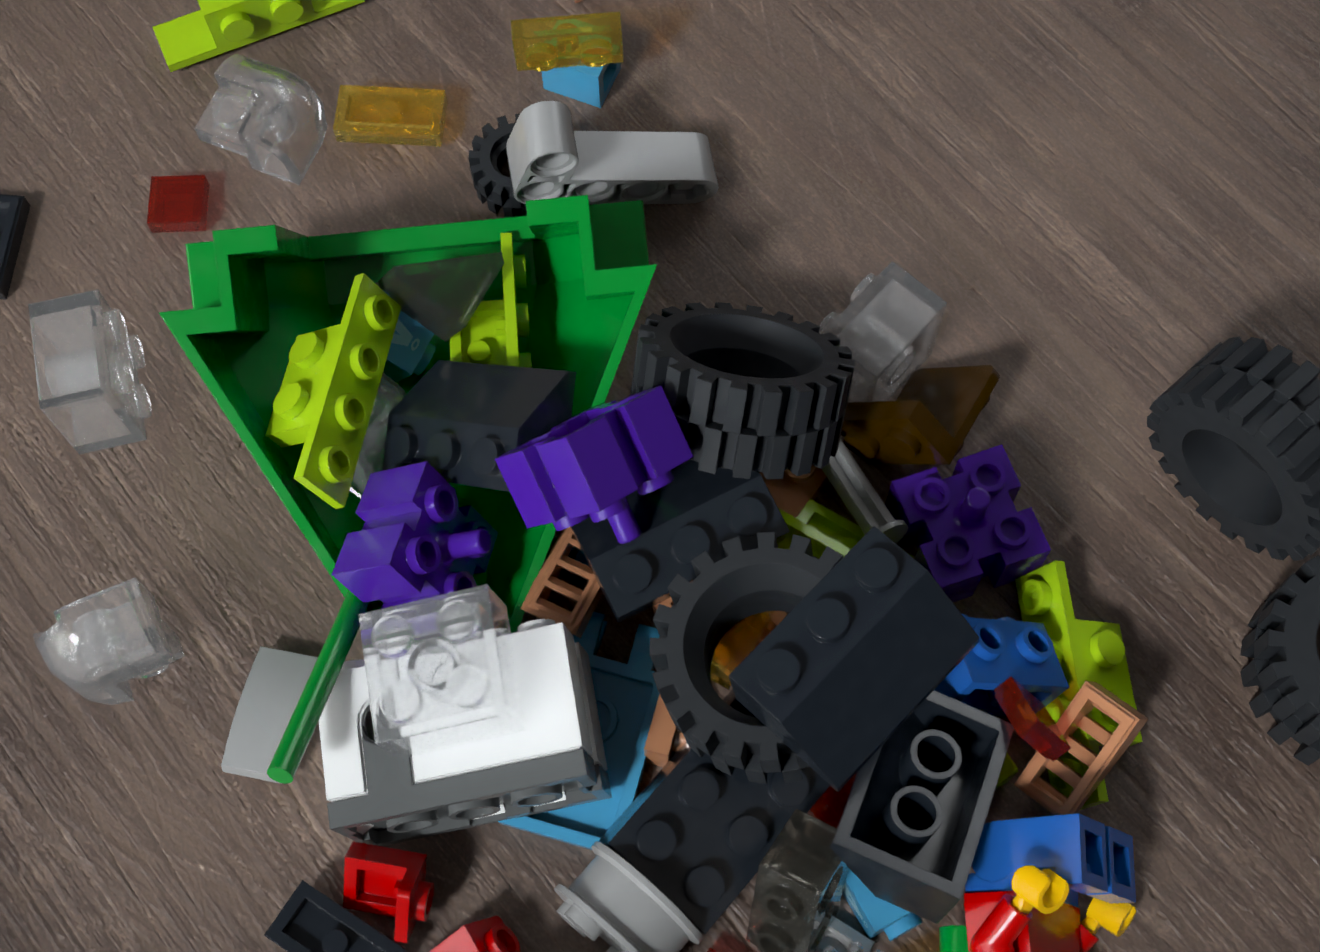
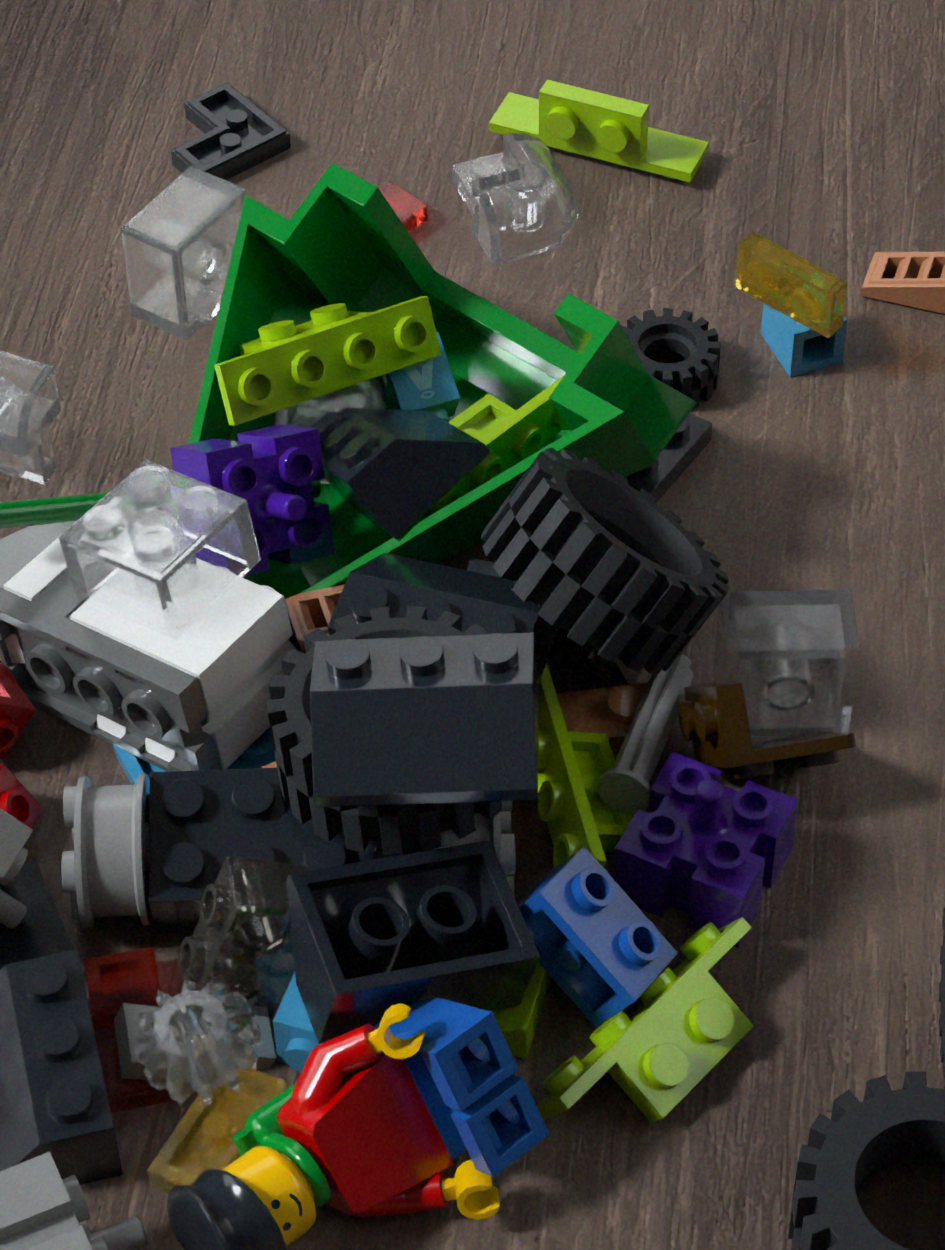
camera: 45 degrees right, 20 degrees down
clear yellow plate [333,85,448,147] -> none
clear smoke slope [376,252,504,342] -> none
dark purple brick [495,386,693,544] -> none
light grey beam [506,101,719,204] -> none
clear red tile [994,676,1071,762] -> none
nougat slope [1014,681,1148,815] -> none

